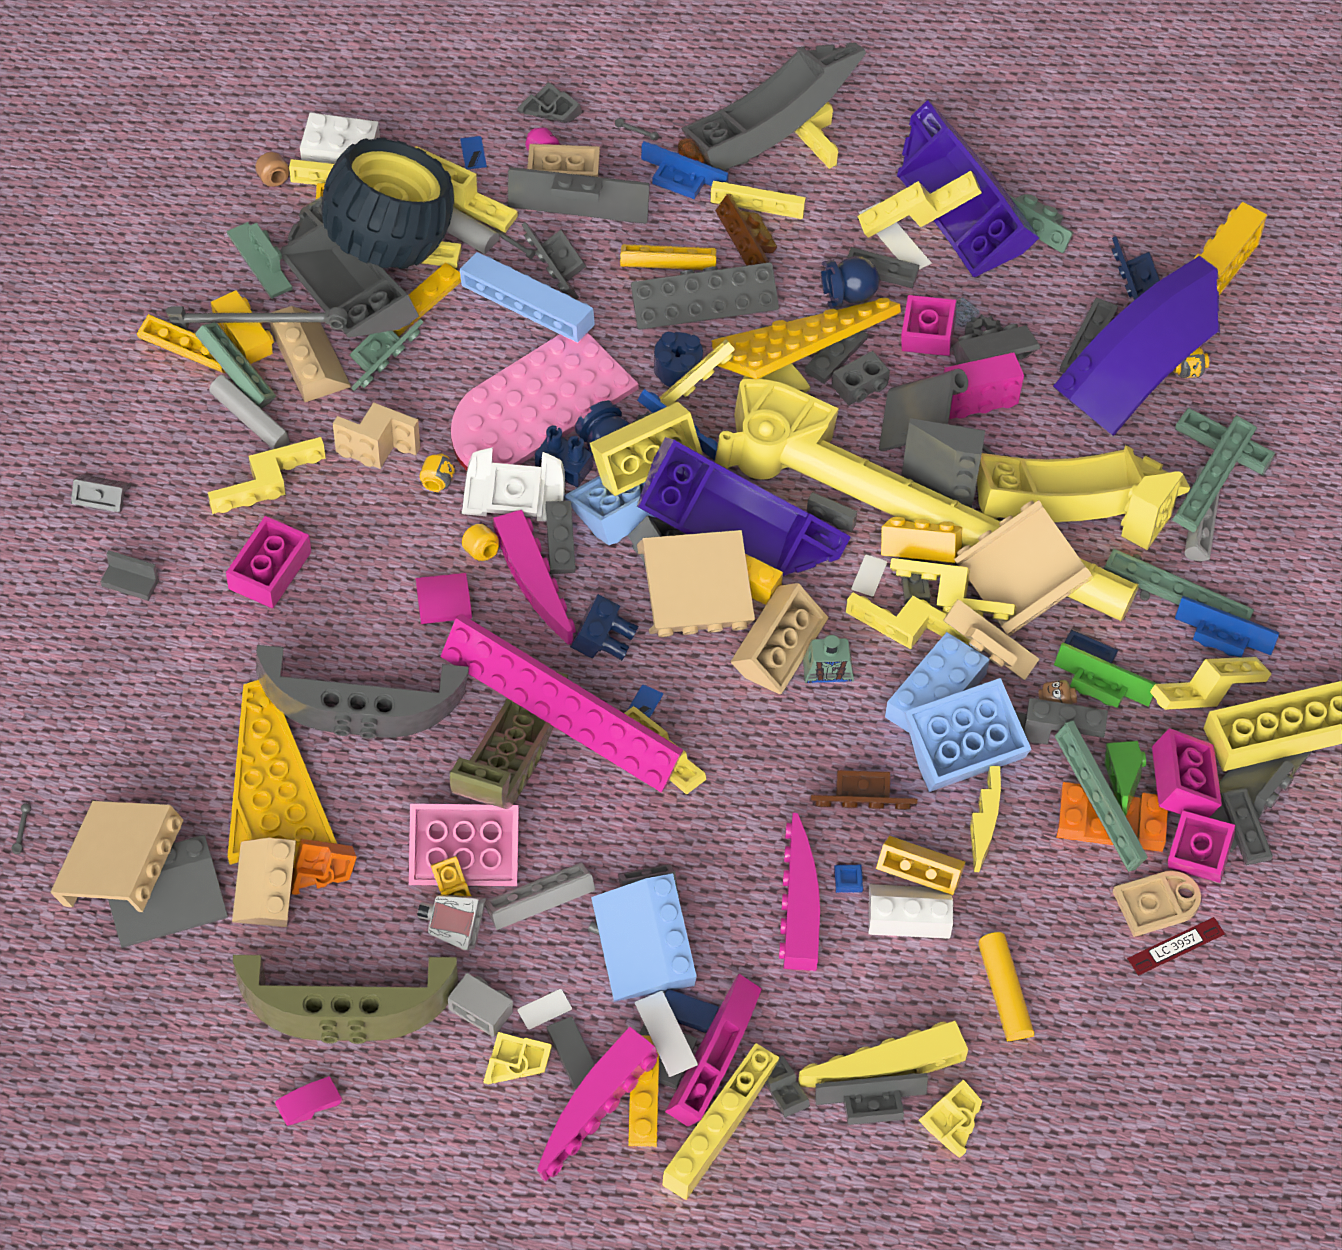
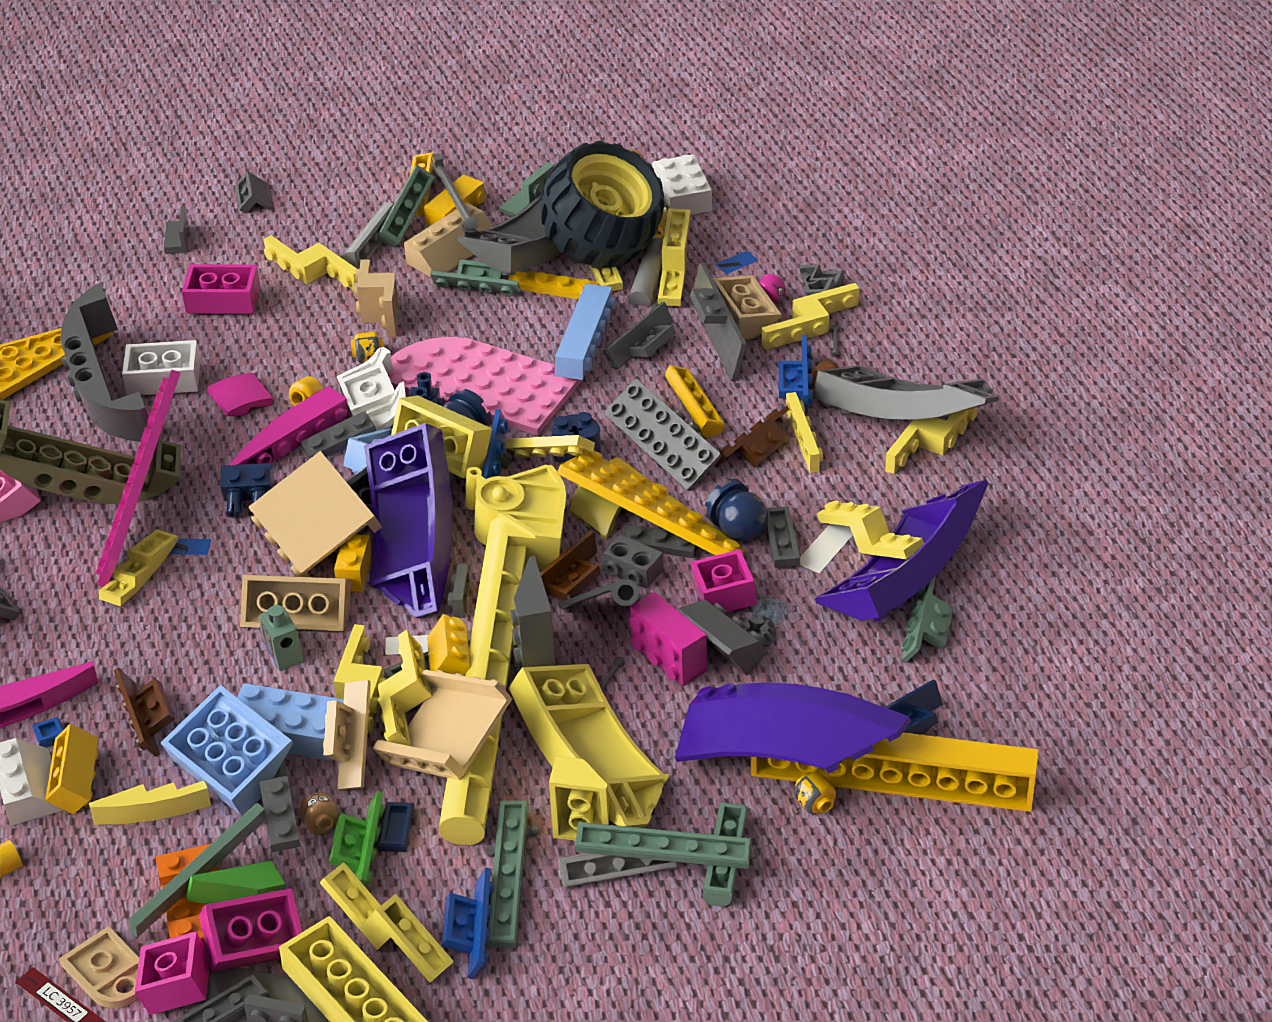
camera: 70 degrees right, 15 degrees down
none -> white brick [122,340,200,395]
none -> reddish brown bracket [540,531,601,601]
none -> light yellow bracket [762,283,859,350]

